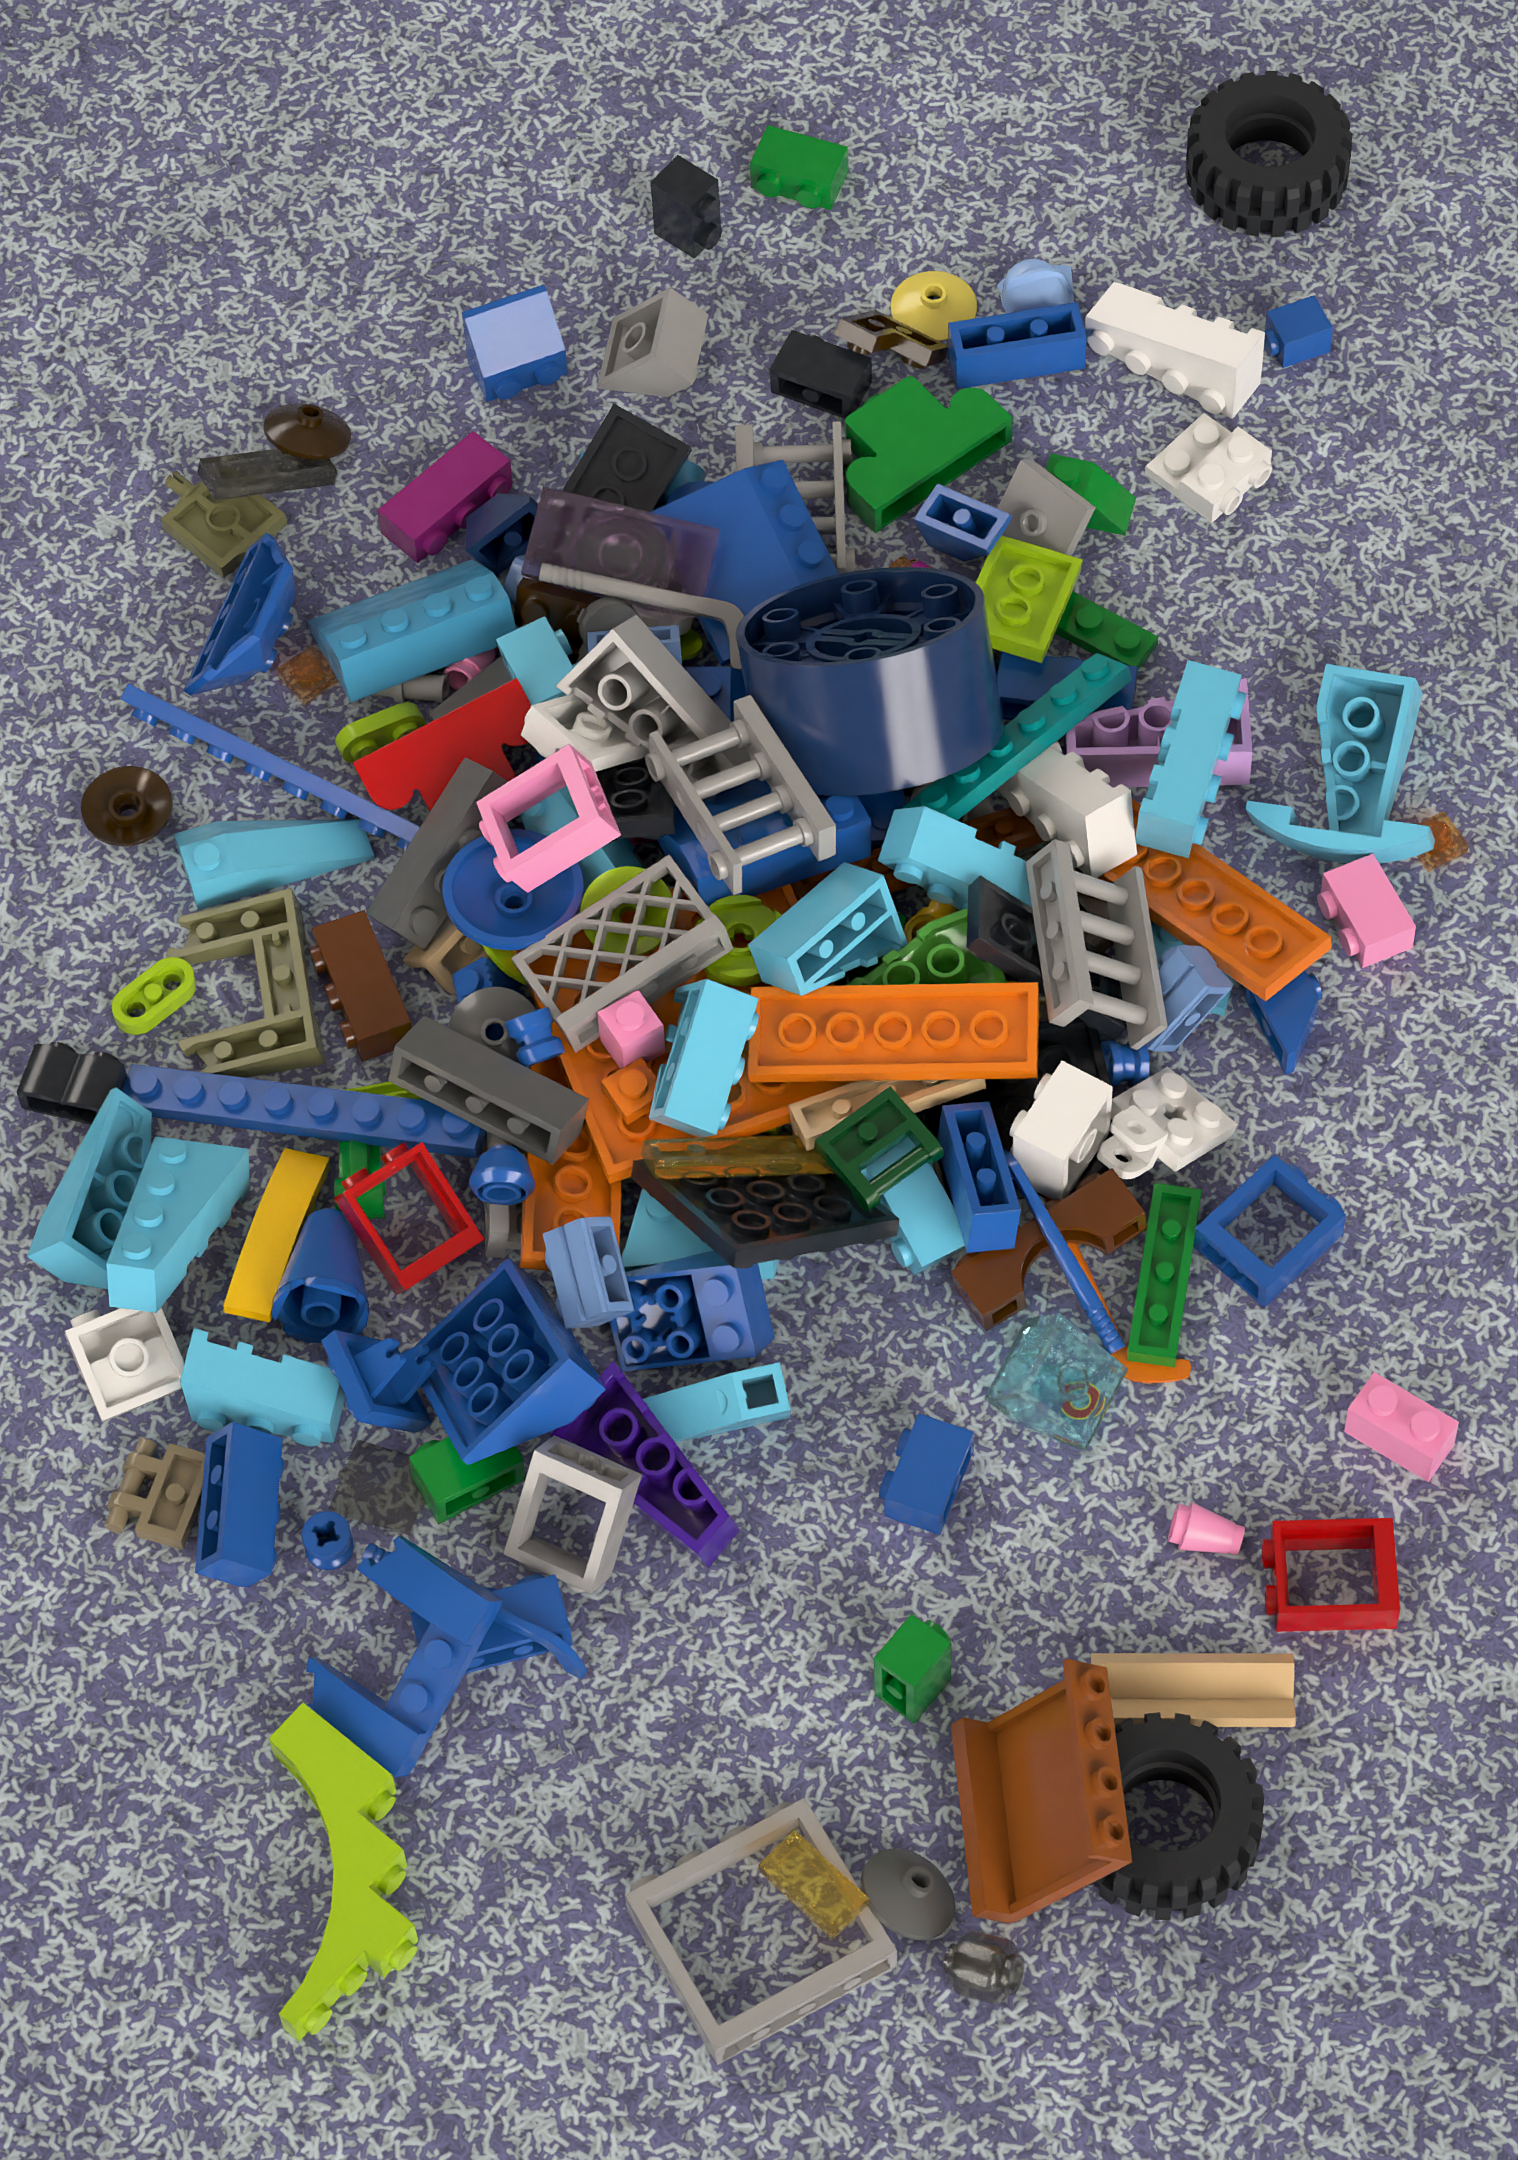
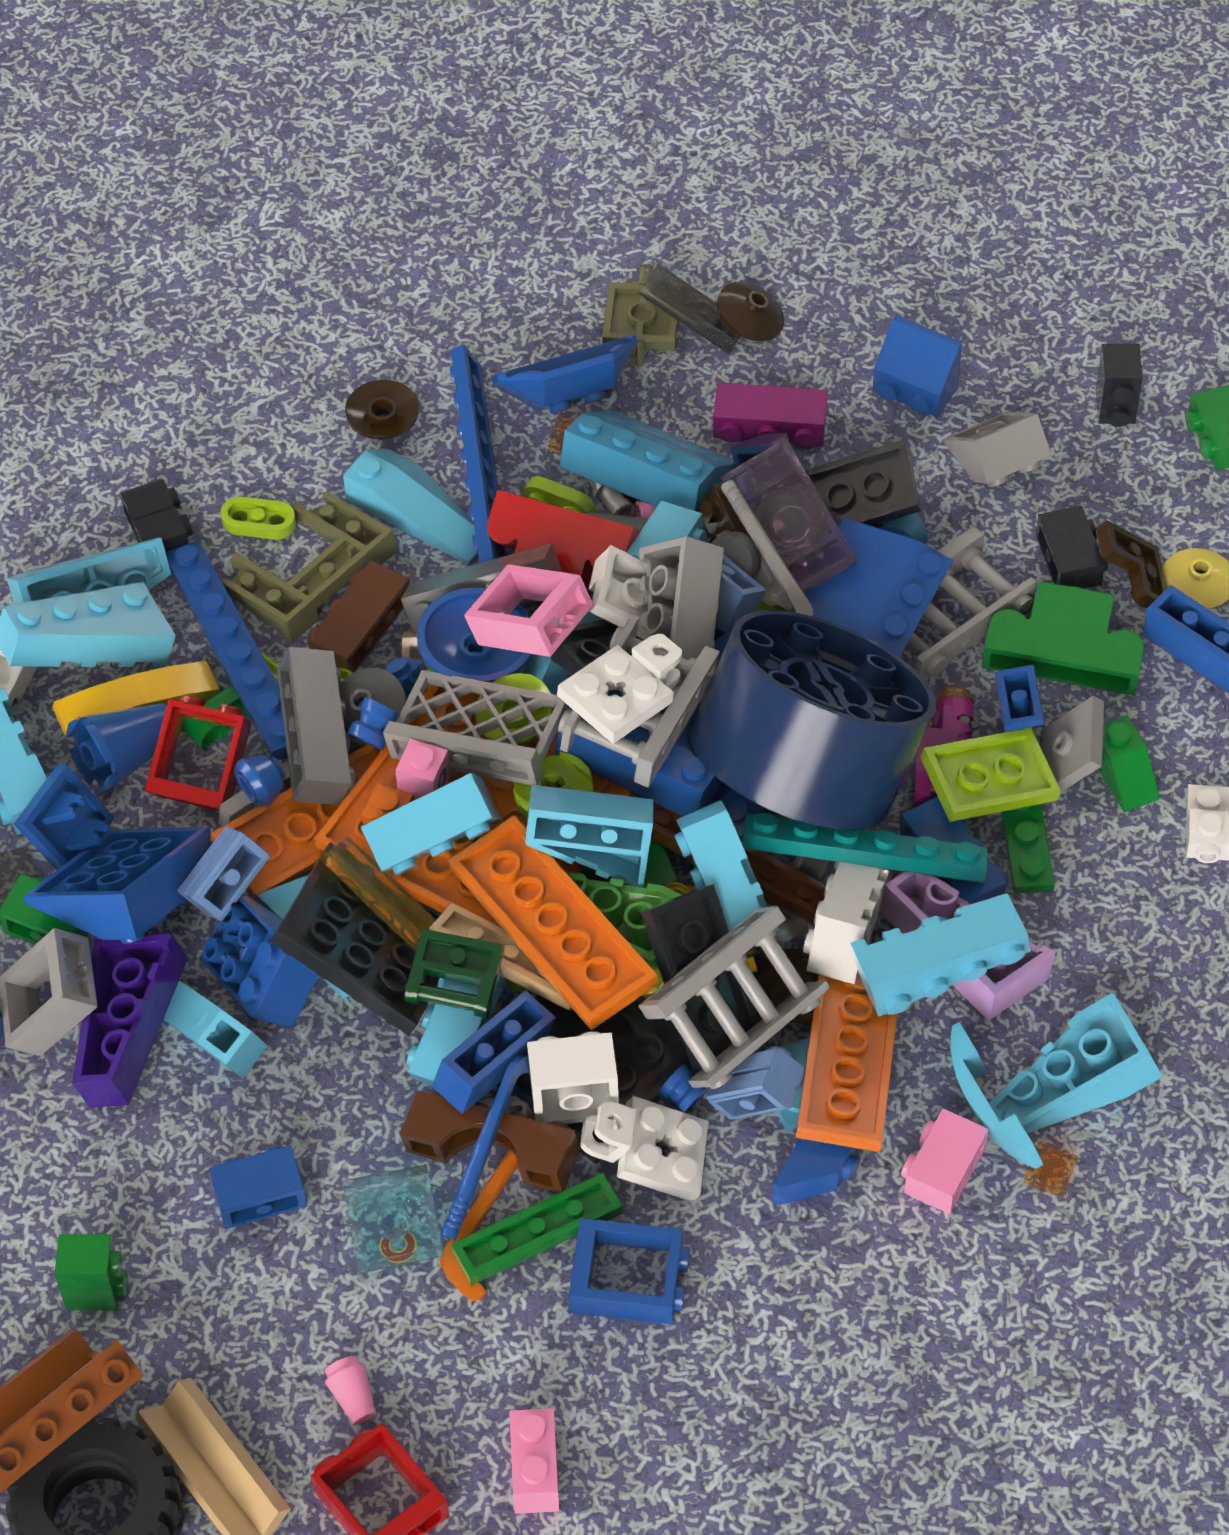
camera: 50 degrees right, 5 degrees down
none -> white plate [557,634,682,744]

